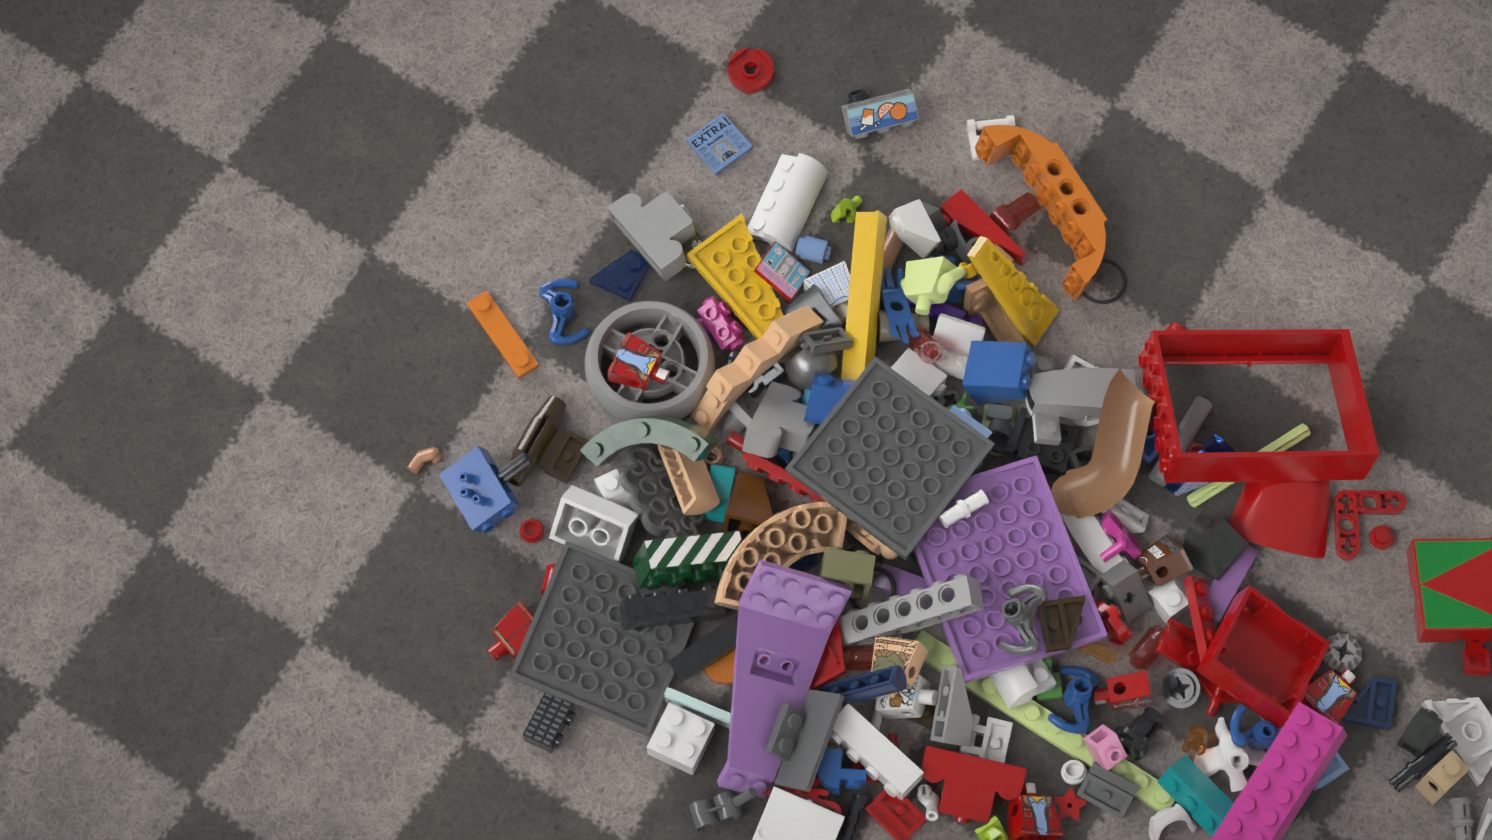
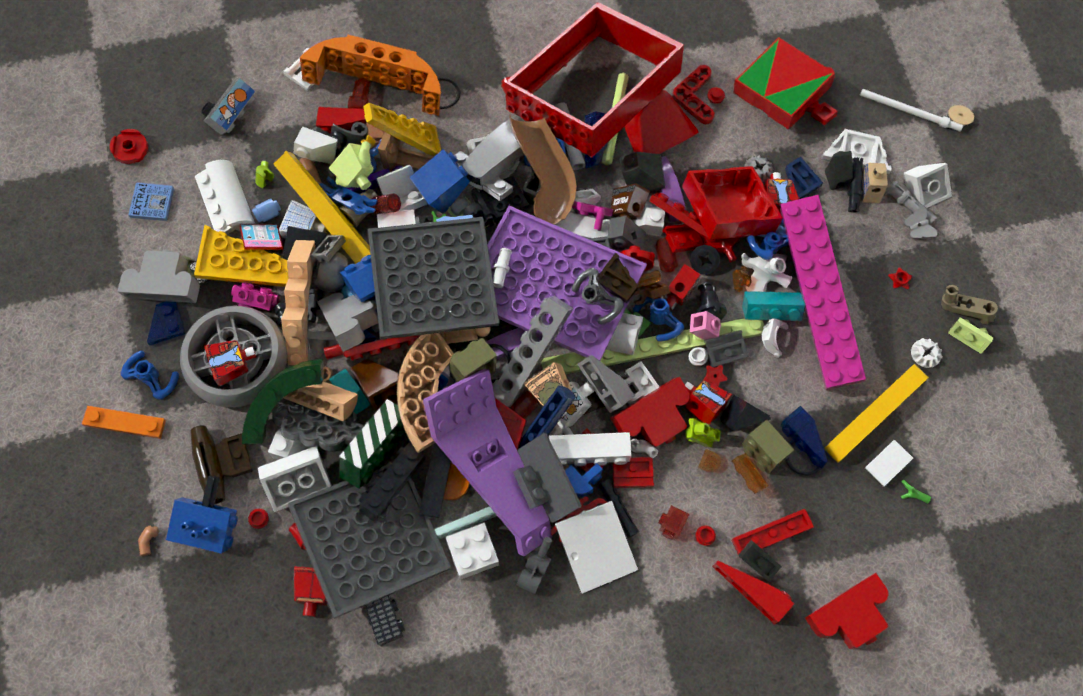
camera: 50 degrees left, 0 degrees up
none -> reddish brown plate [633,281,670,305]

